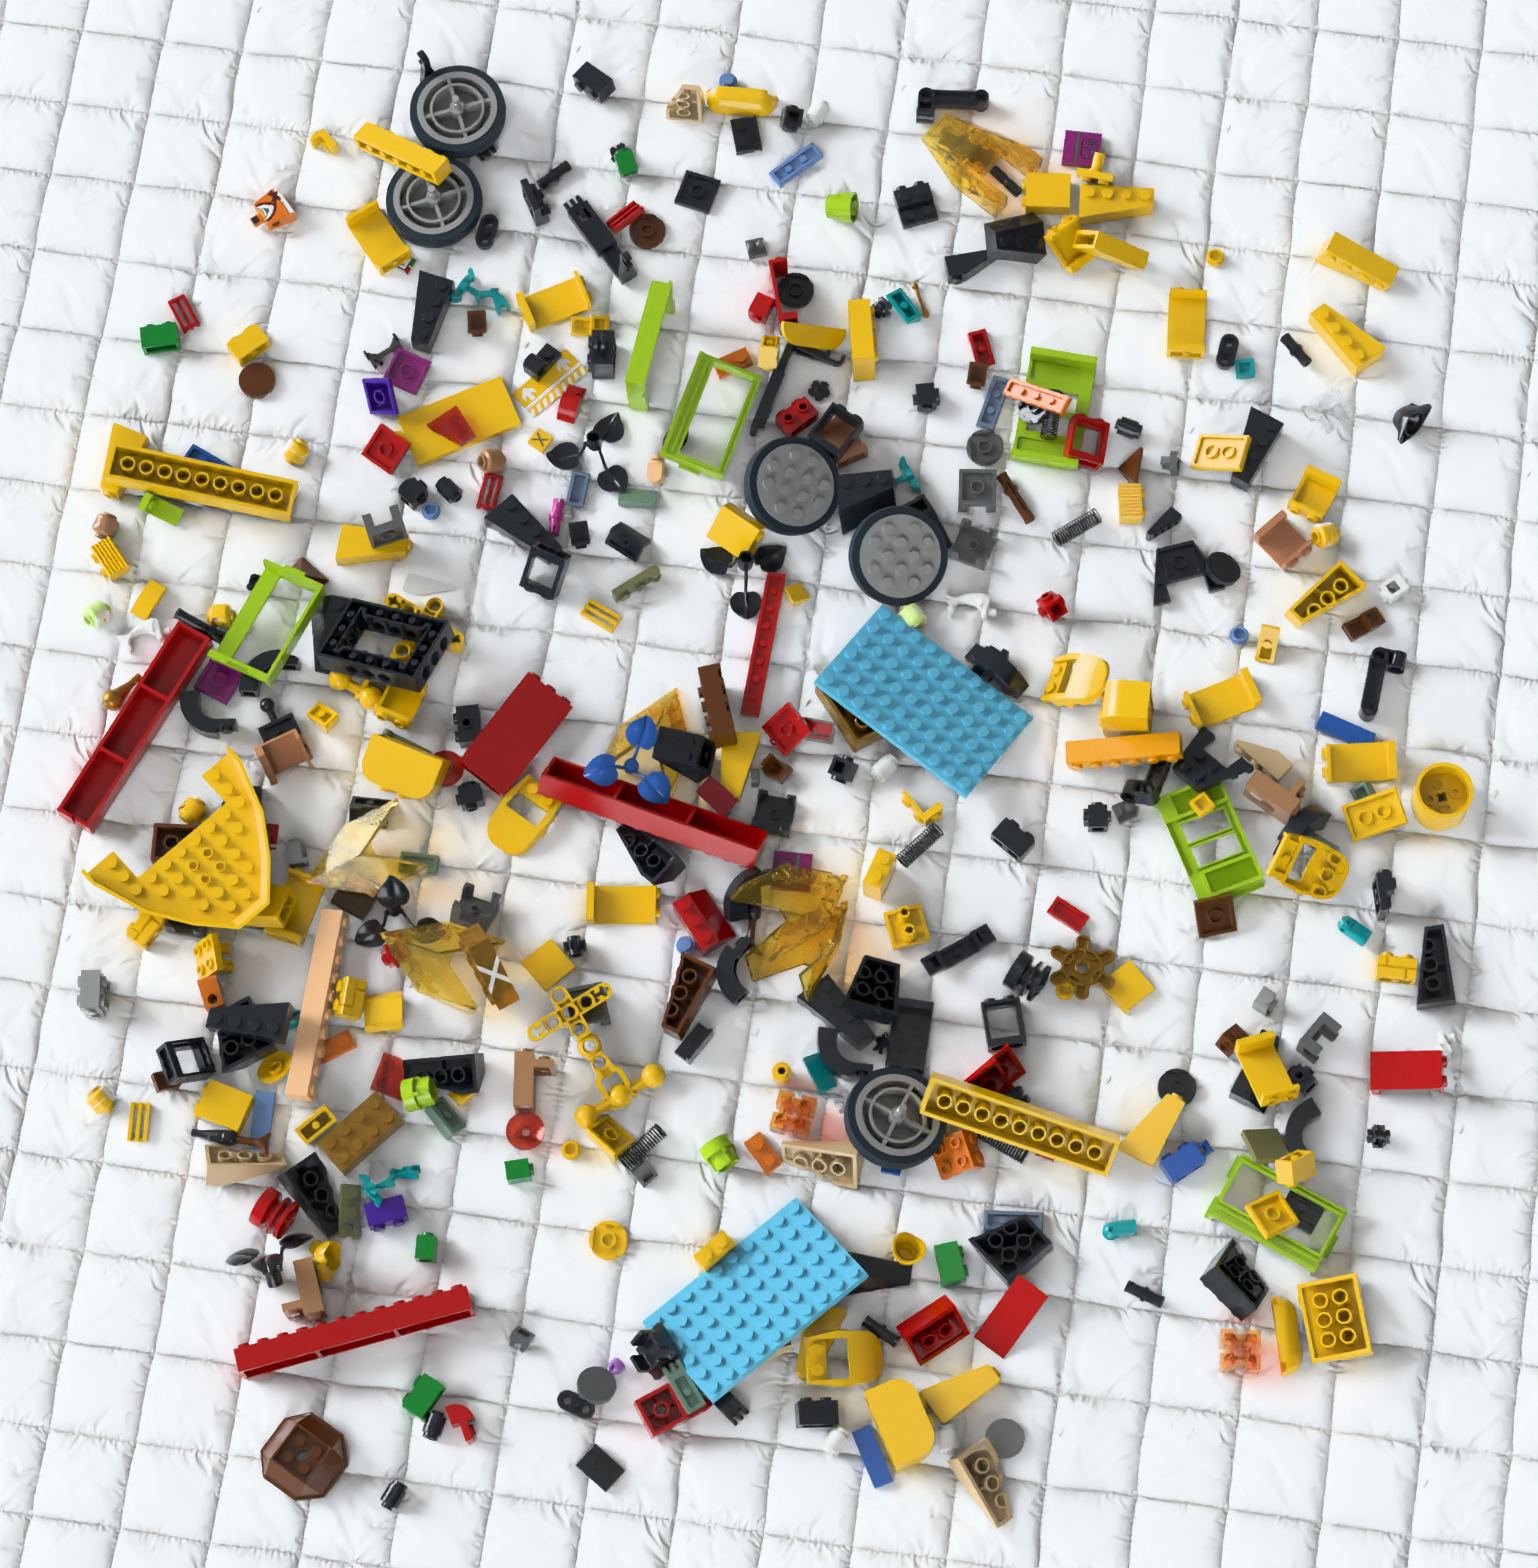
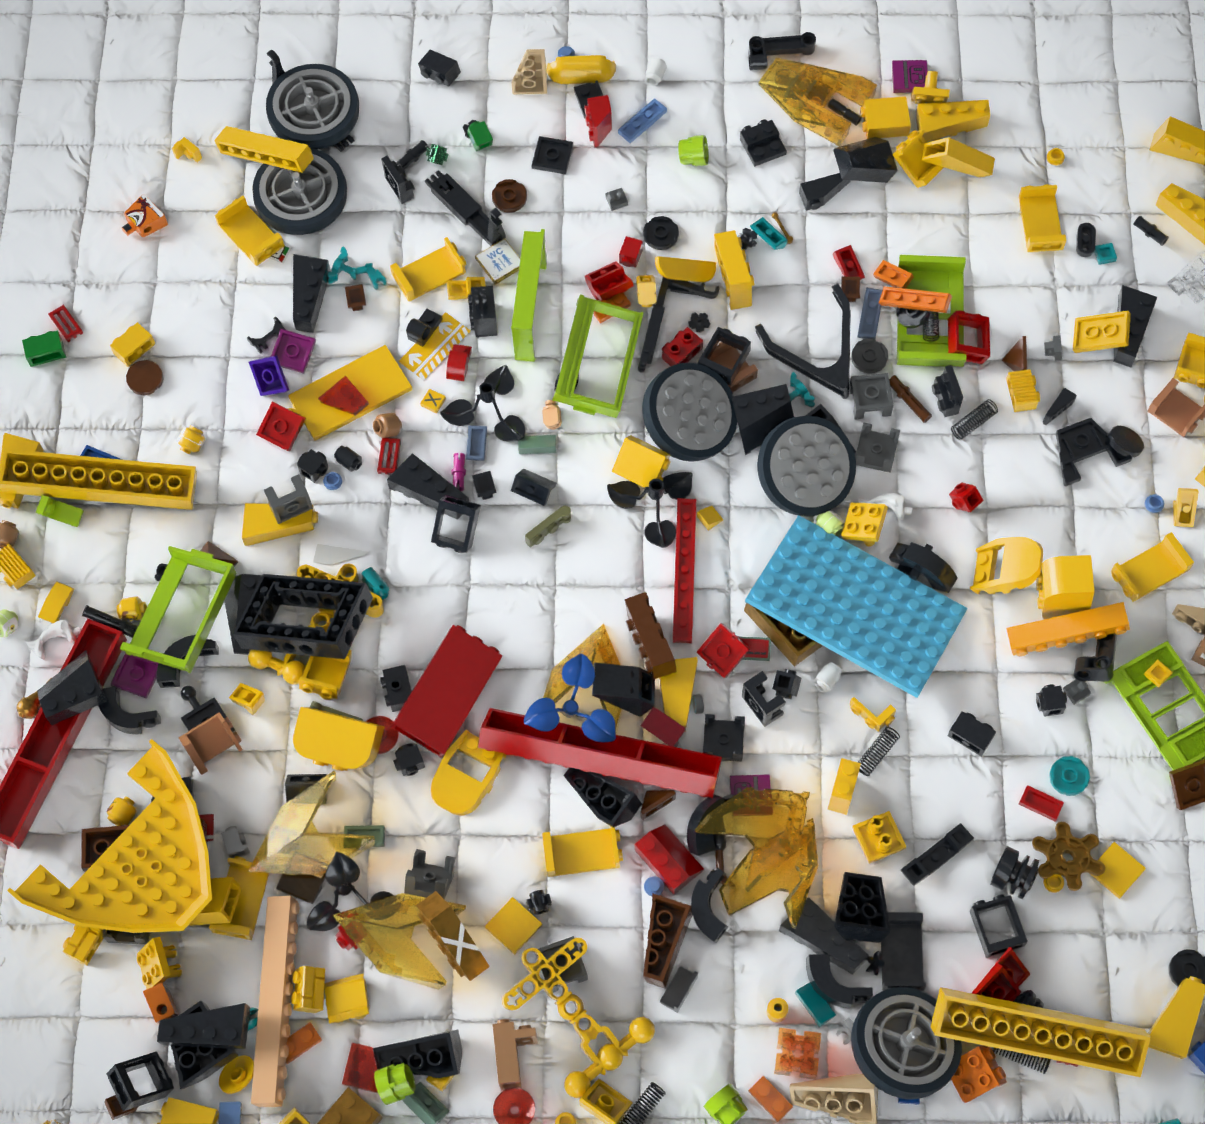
camera: 10 degrees left, 5 degrees down
light grey brick [76,970,110,1020] -> none
black plate [475,214,499,250] -> none
yellow tile [580,598,622,634] -> none
red tile [605,200,645,233] -> none
reddish brown bracket [759,752,794,785] -> none
red panel [768,257,798,336] -> none
black brick [779,105,804,133] -> none
black brick [912,382,940,413] -> none
black brick [1114,416,1143,439] -> none
black wing [1172,726,1254,793] -> none
none -> black wedge [37,650,107,725]
none -> teal piece [361,567,389,600]
none -> clear green gear [425,144,449,166]
none -> white tile [475,238,520,285]
none -> red brick [584,261,634,301]
none -> red slope [585,95,612,148]
none -> reddish brown slope [640,790,676,820]
none -> black panel [742,671,786,727]
none -> black piece [755,283,851,399]
none -> yellow plate [841,502,888,547]
none -> orange plate [873,260,914,289]
none -> black plate [932,365,963,418]
none -> teal tile [1049,756,1090,796]

